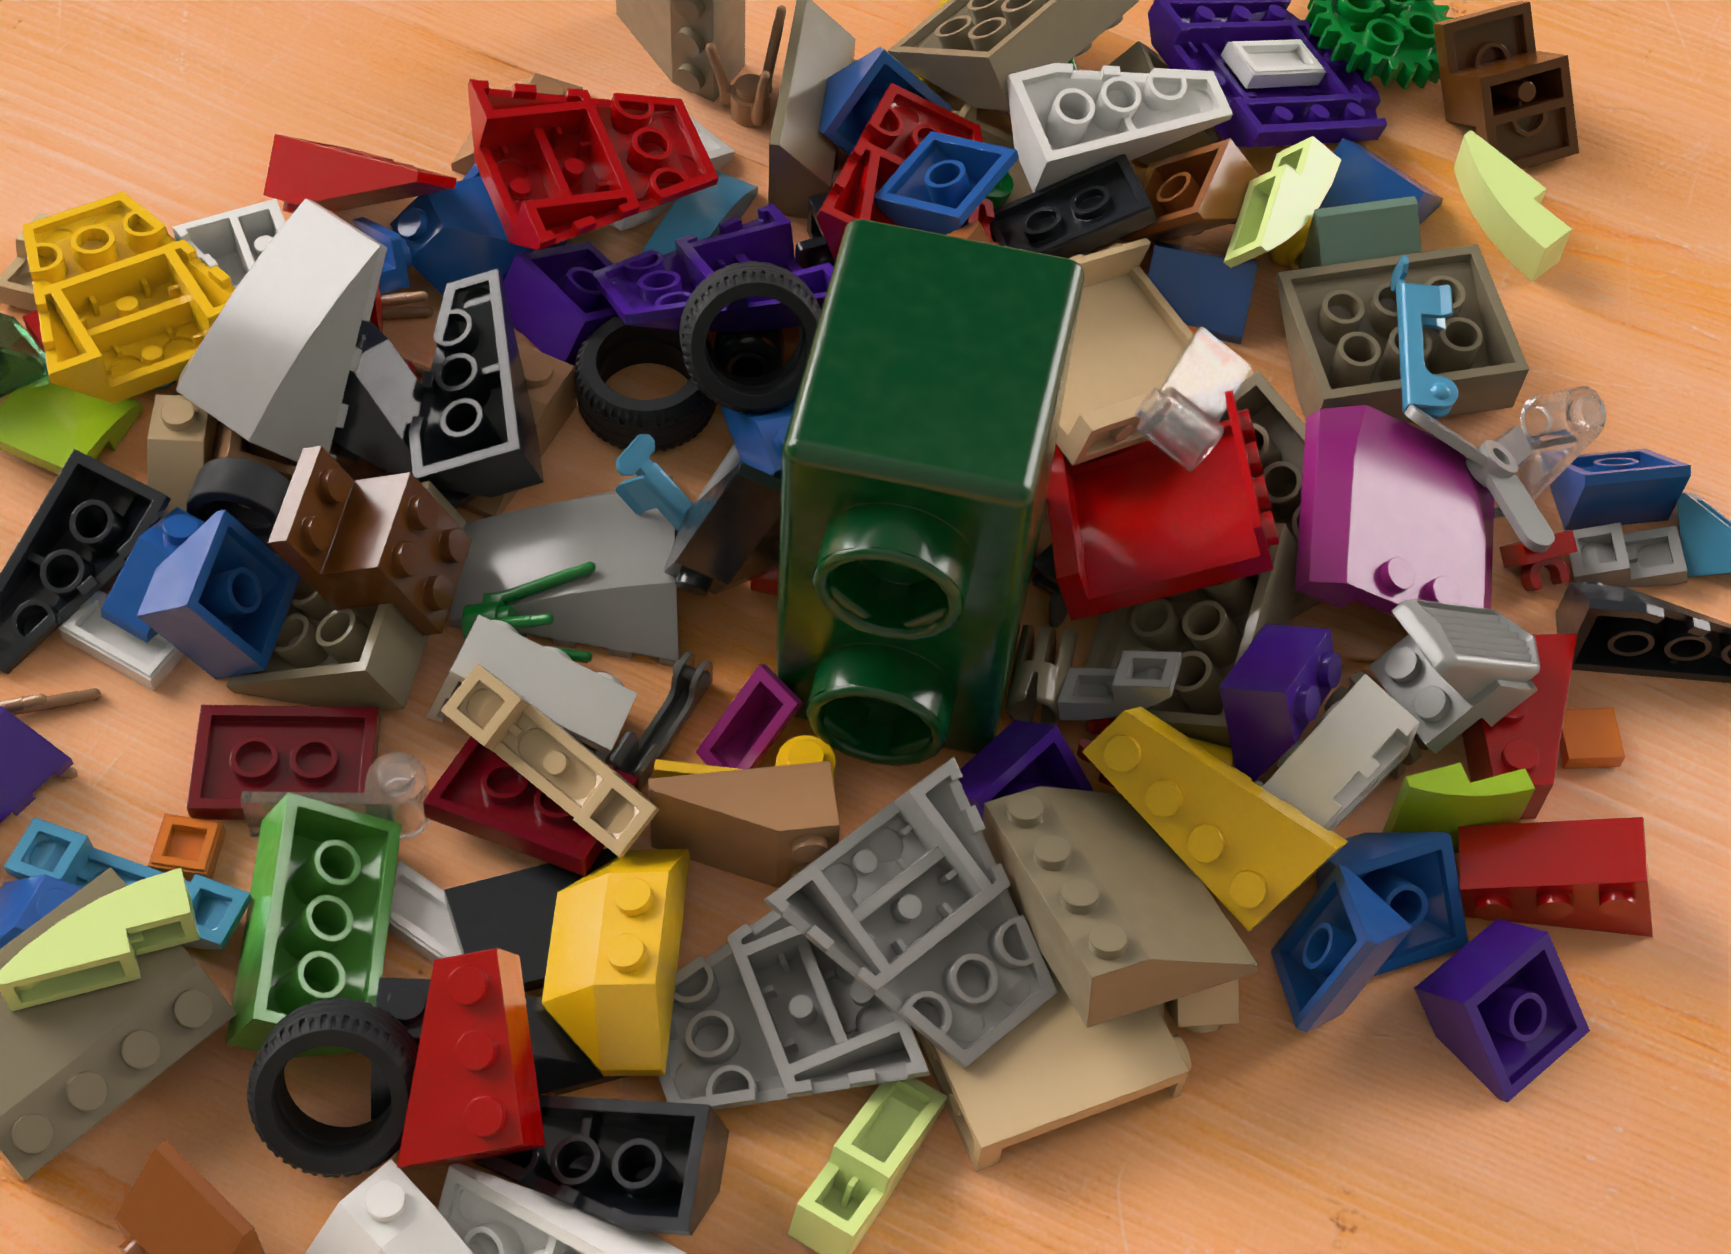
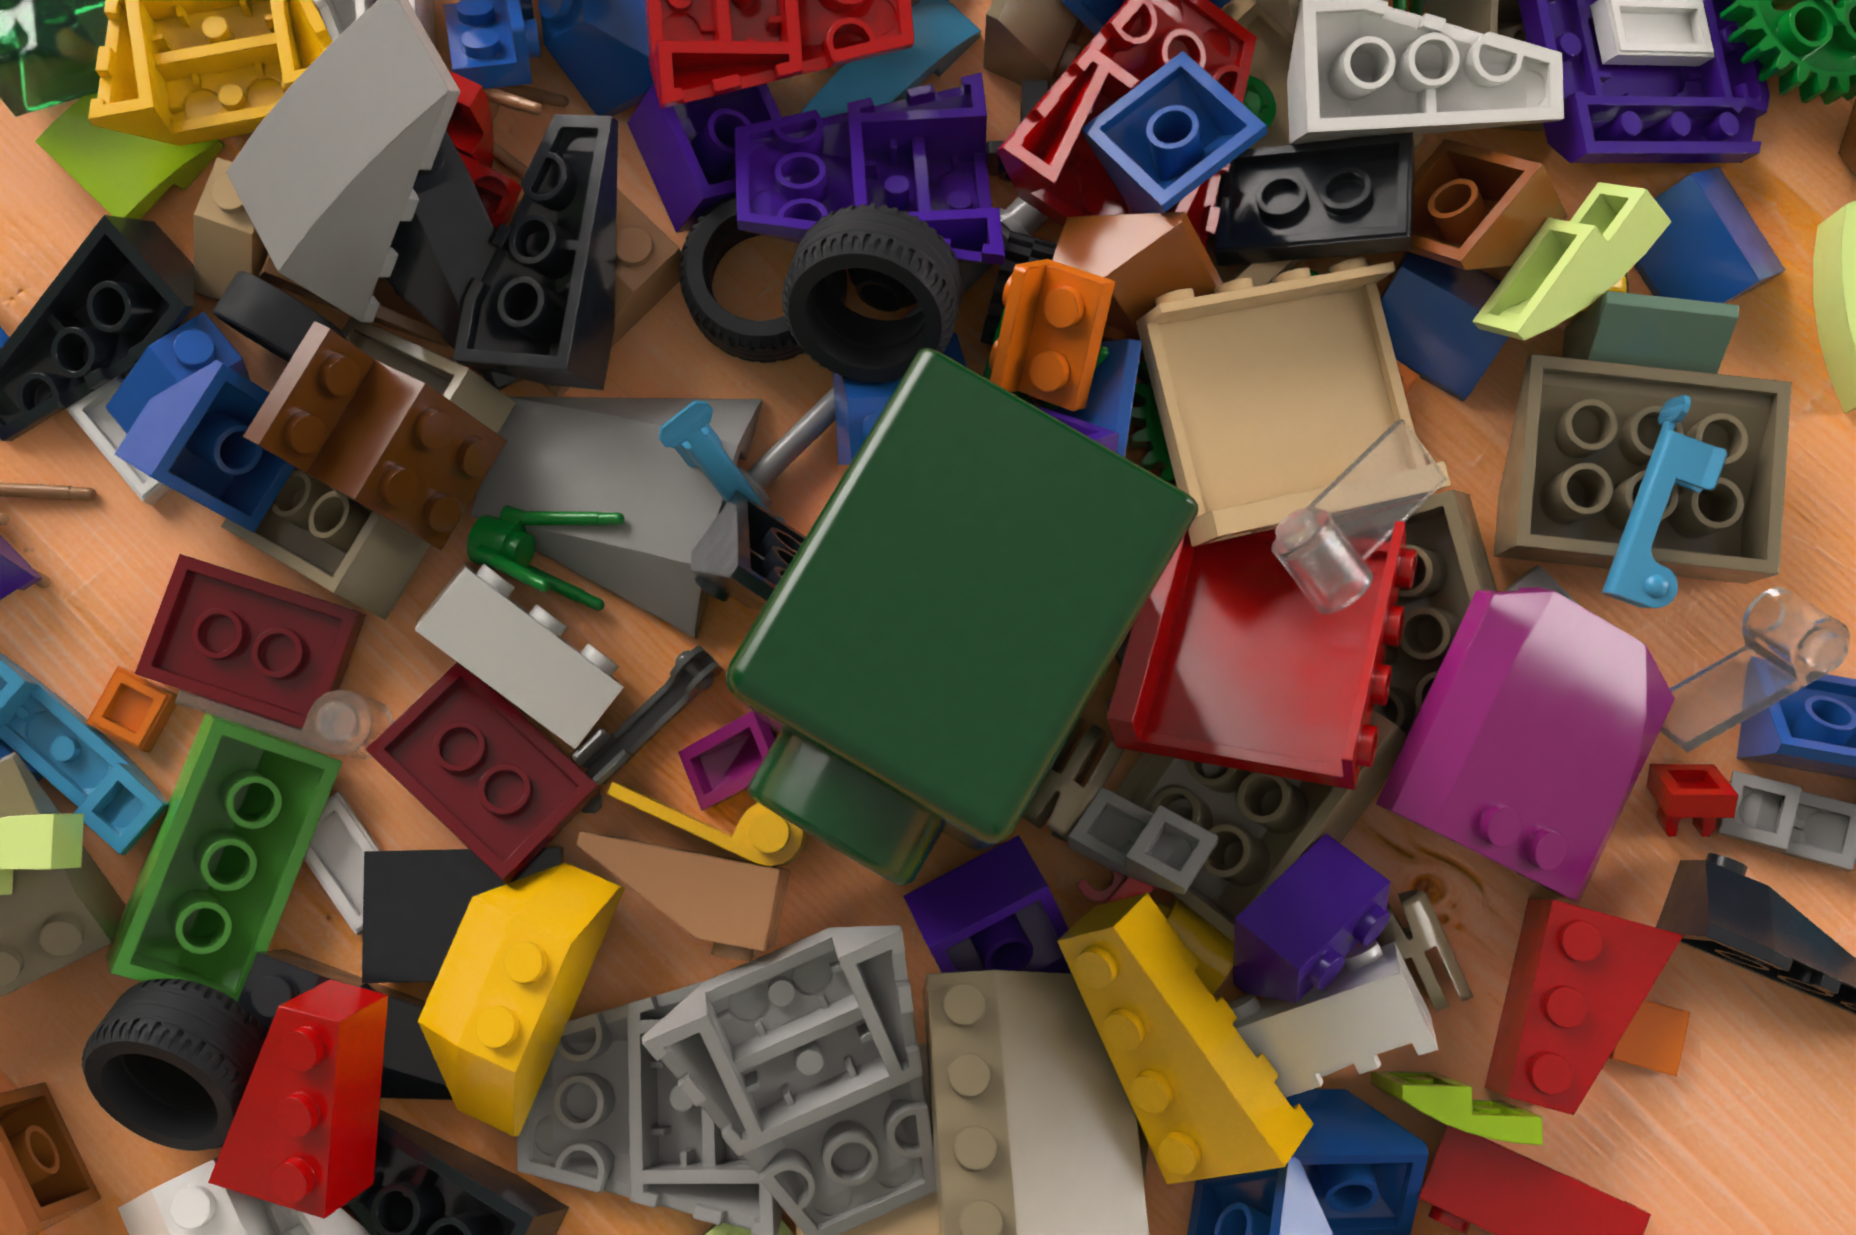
camera: 25 degrees right, 25 degrees up
tan slope [440,663,660,858] -> none
light grey piece [1369,599,1540,754] -> none
light grey piece [1404,404,1555,553] -> none

